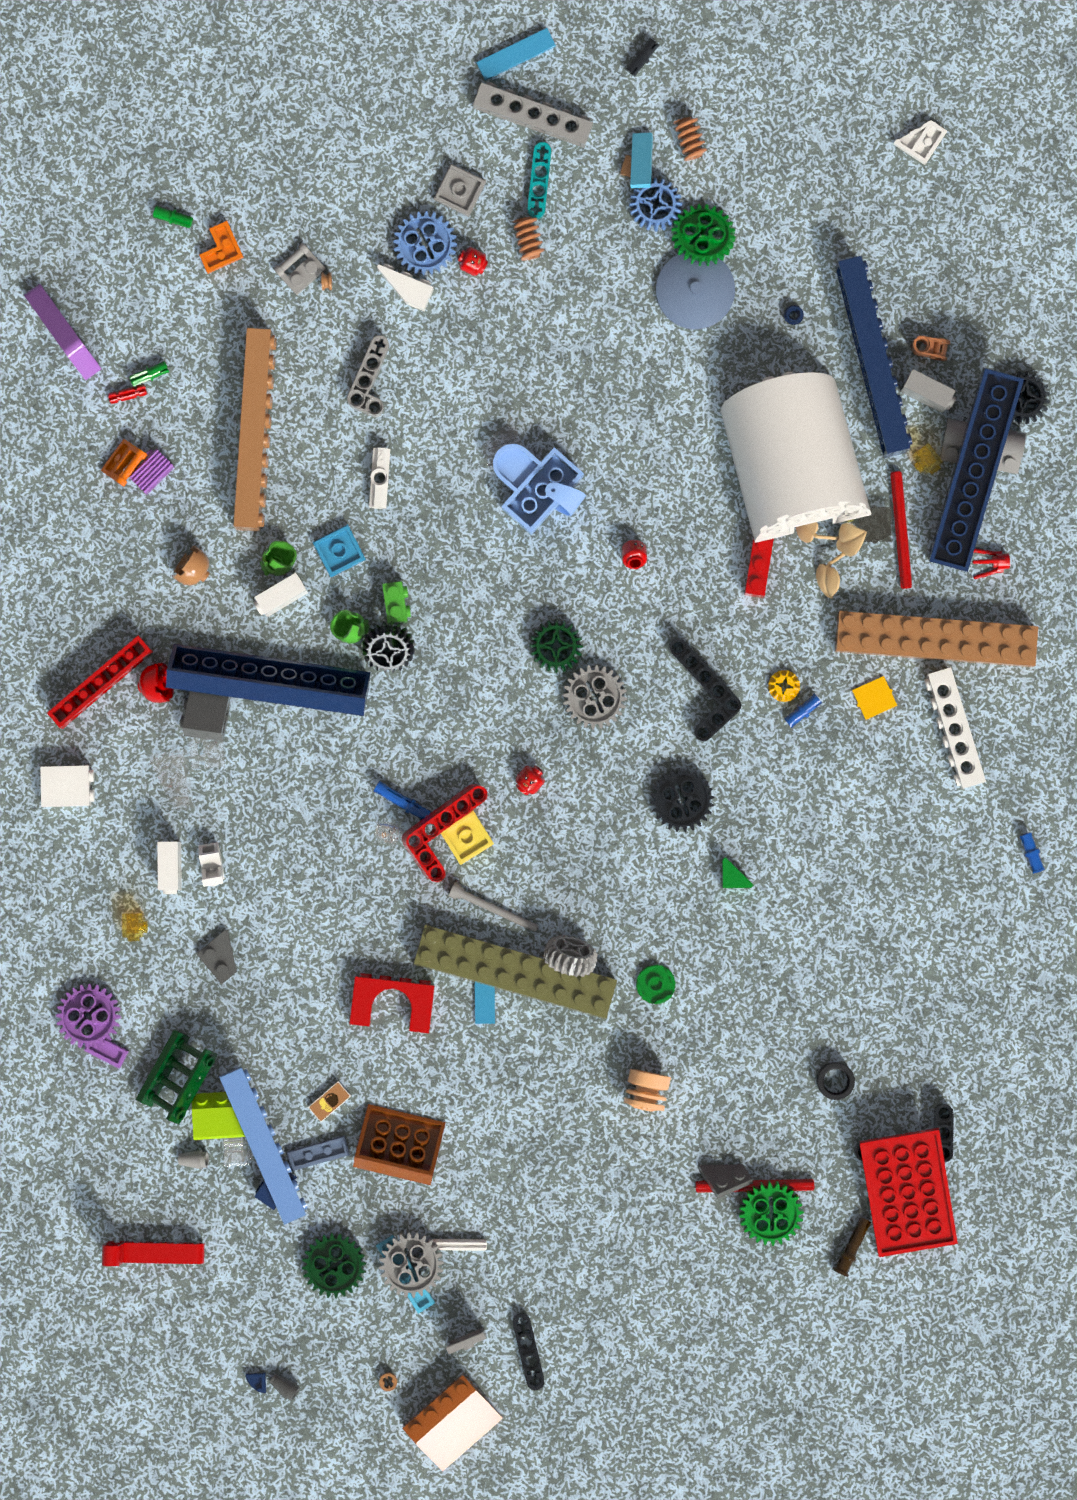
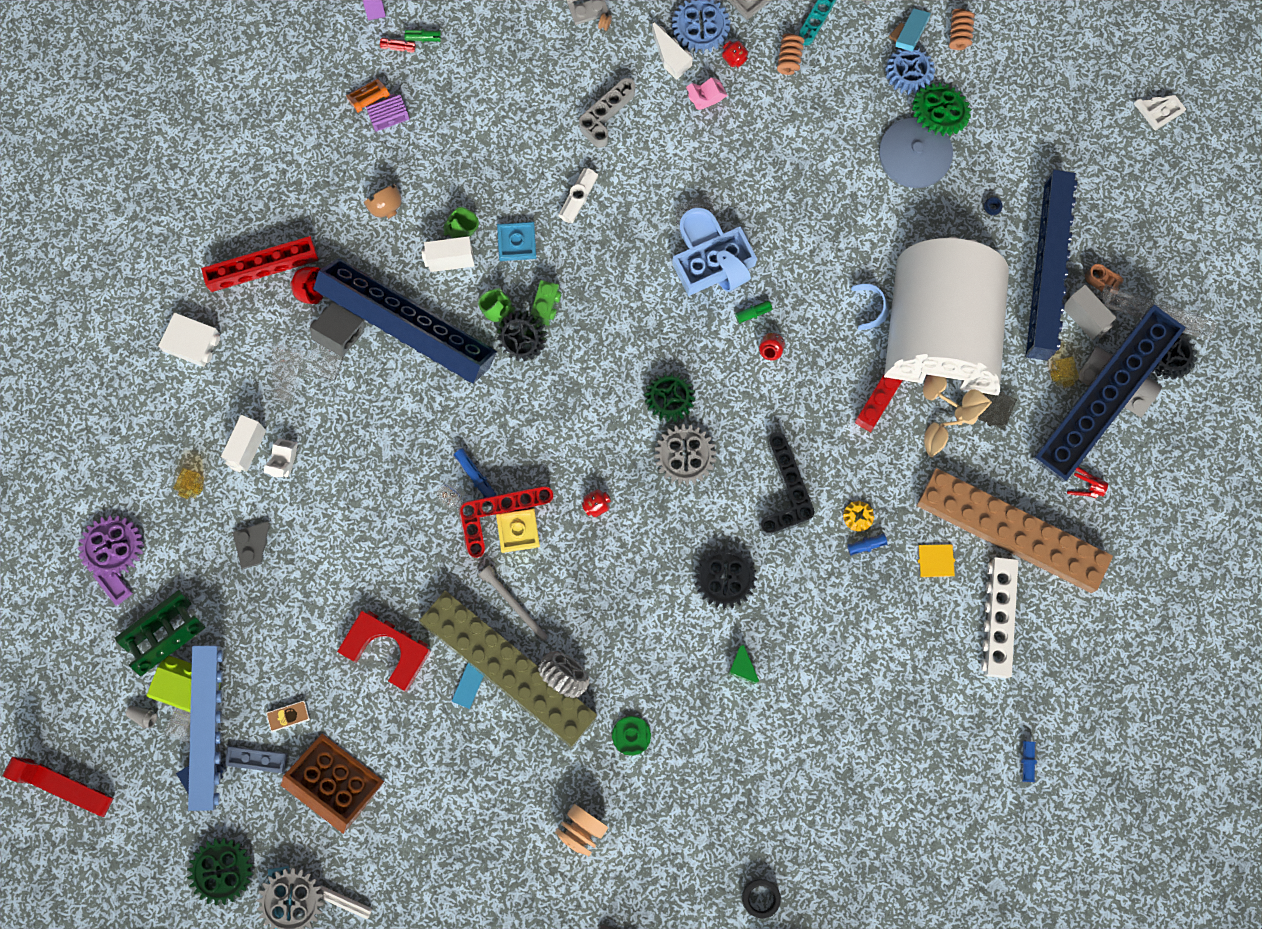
camera: 20 degrees right, 10 degrees down
medium nougat brick [234,328,277,532] -> none
red axle [890,471,912,589] -> none
none -> bright pink brick [686,77,728,110]
none -> green axle [735,301,773,324]
none -> light blue piece [851,284,889,330]
none -> clear brick [1099,284,1217,341]

